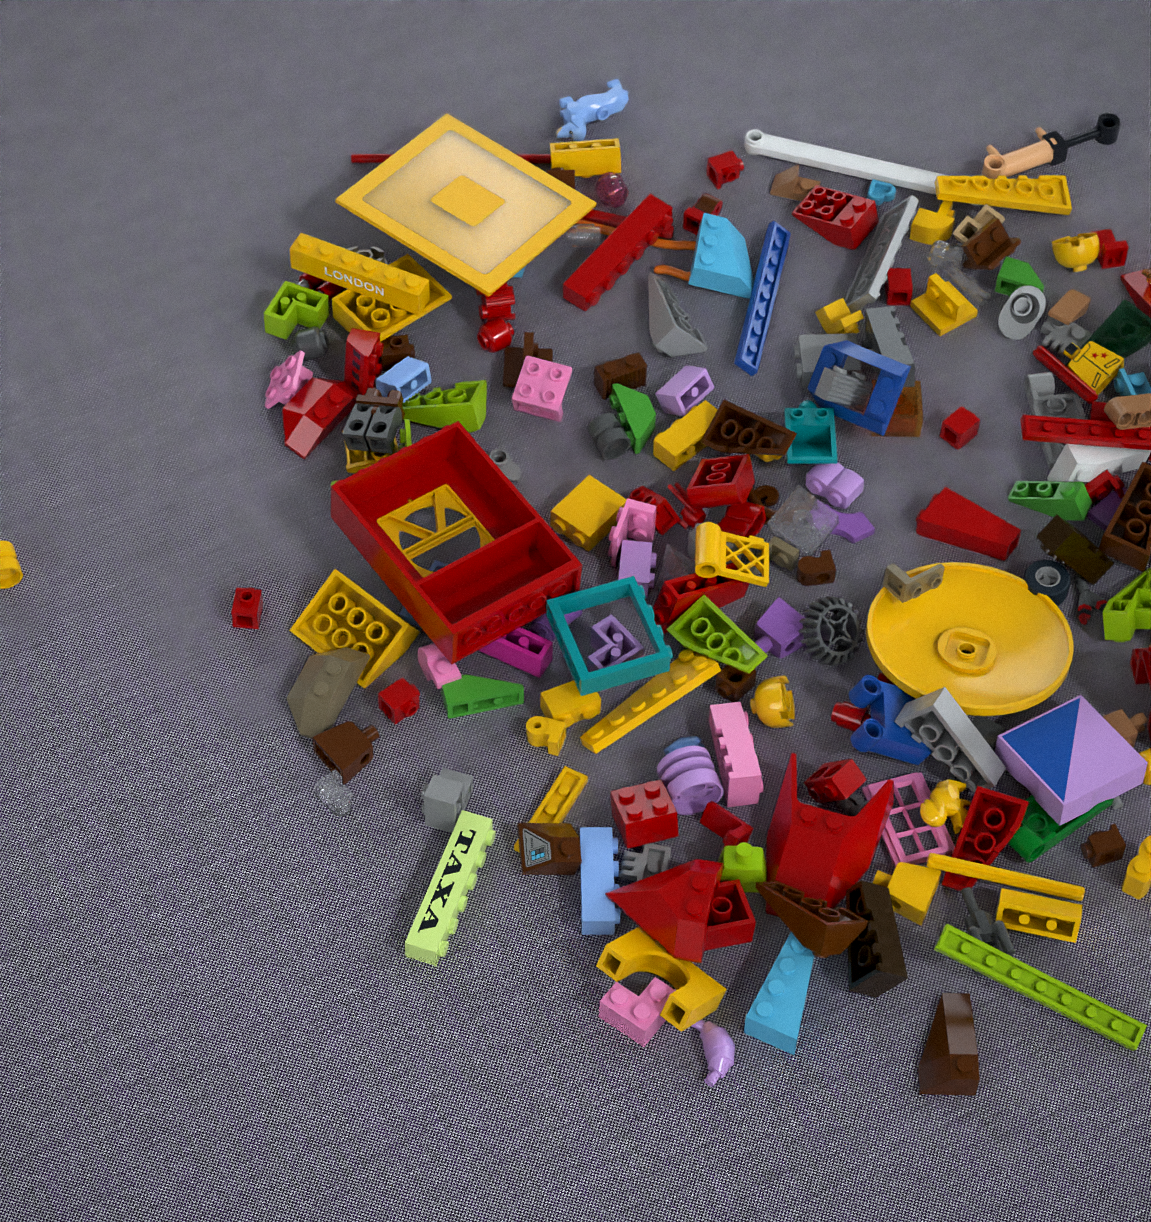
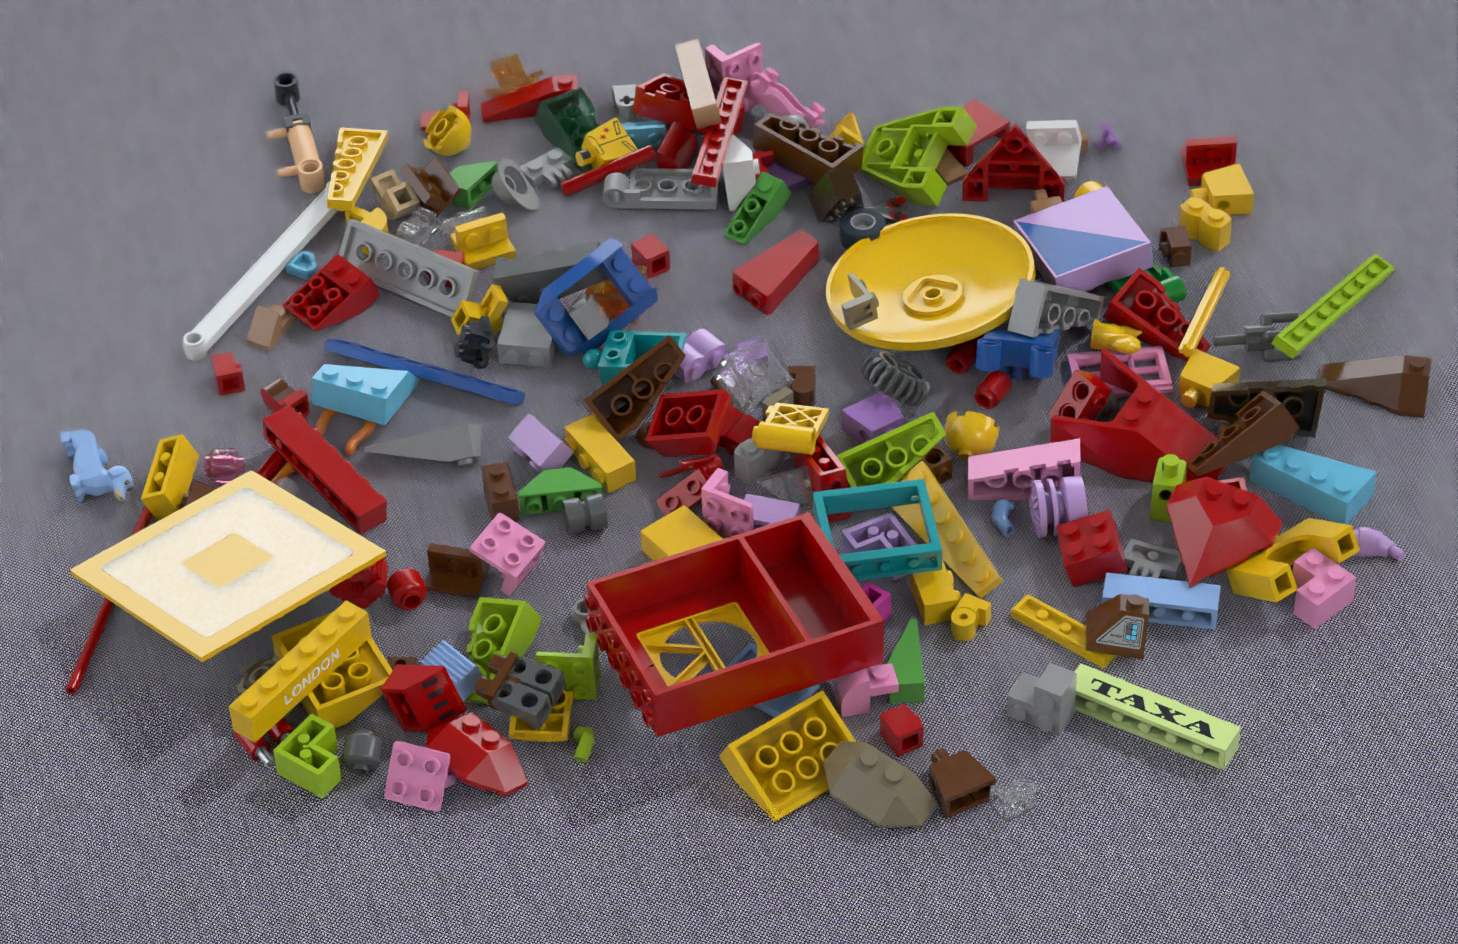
camera: 75 degrees left, 10 degrees down
red brick [231,587,263,629] -> none
red bracket [700,801,754,854] -> none
yellow brick [995,888,1082,943] -> none
medium nougat slope [1048,289,1091,325] -> none
none -> black piece [454,316,495,369]

